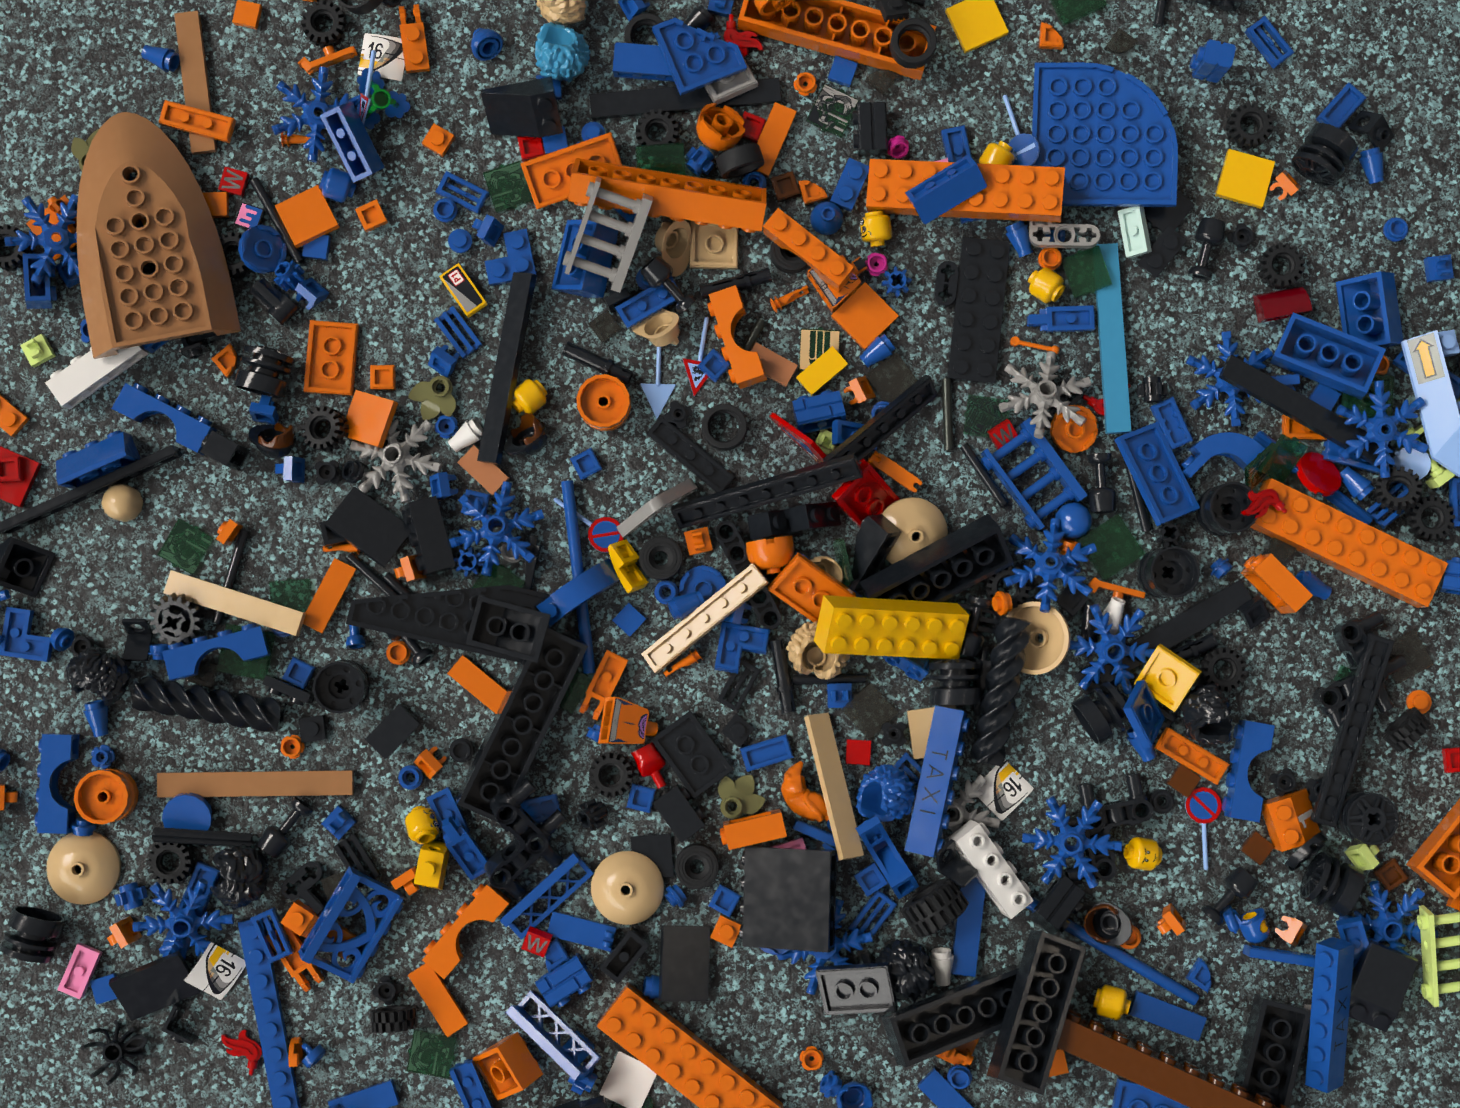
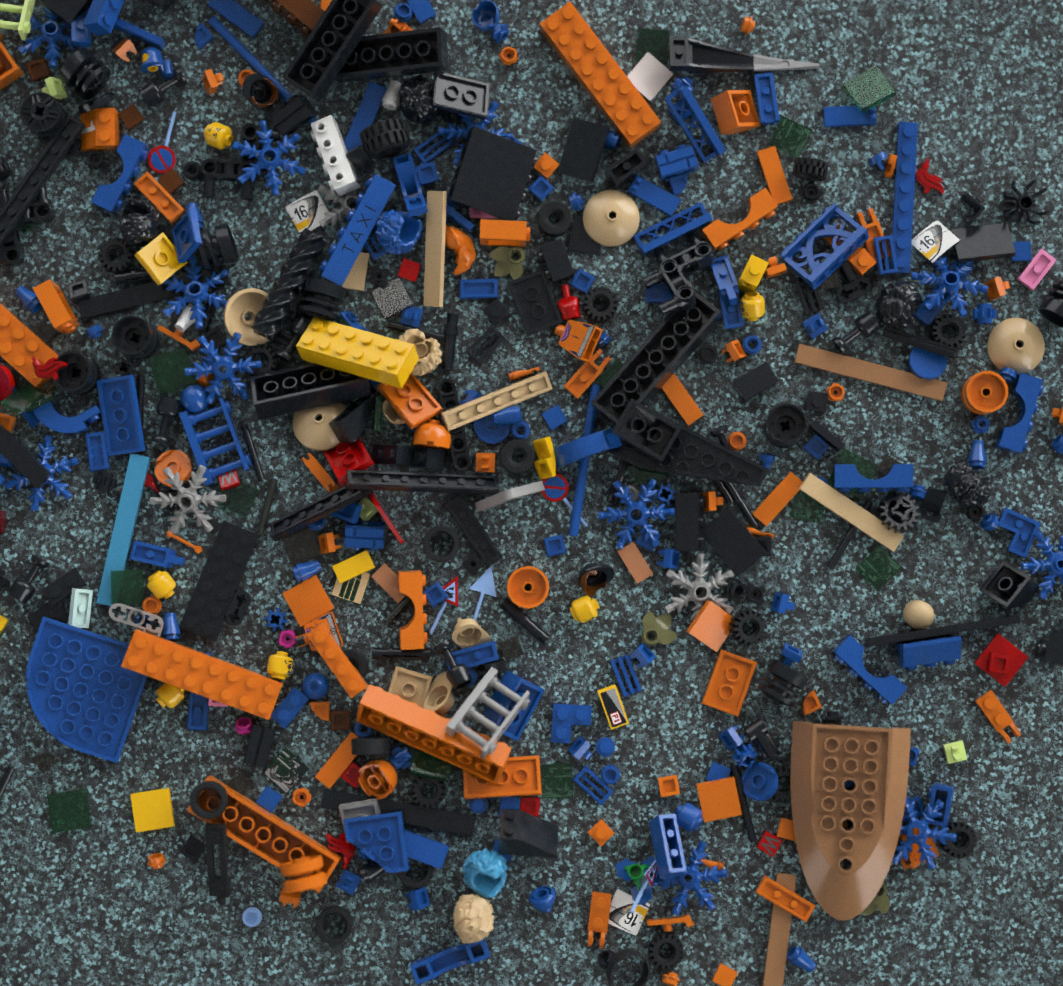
camera: 160 degrees left, 0 degrees up
white brick [45,345,149,409] -> none
black piece [131,676,287,732] -> none
black brick [200,430,250,471] -> none
orange plate [216,519,244,546] -> none
tile [234,202,266,230] -> none
piece [249,423,297,459] -> none
orange tile [370,365,396,390] -> none
blue plate [435,415,459,439] -> none
white cone [448,419,483,452] -> none
black tile [477,272,537,465] -> none
red tile [521,926,553,958] -> none
black gear [578,798,608,831] -> none
blue tile [714,621,770,674] -> none
orange piece [770,285,809,313] -> none
blue panel [905,154,987,224] -> none
orange plate [992,591,1013,616] -> none
blue piece [1003,95,1040,166] -> none
orange tile [1039,22,1064,50] -> none
yellow head [1093,984,1131,1021] -> none

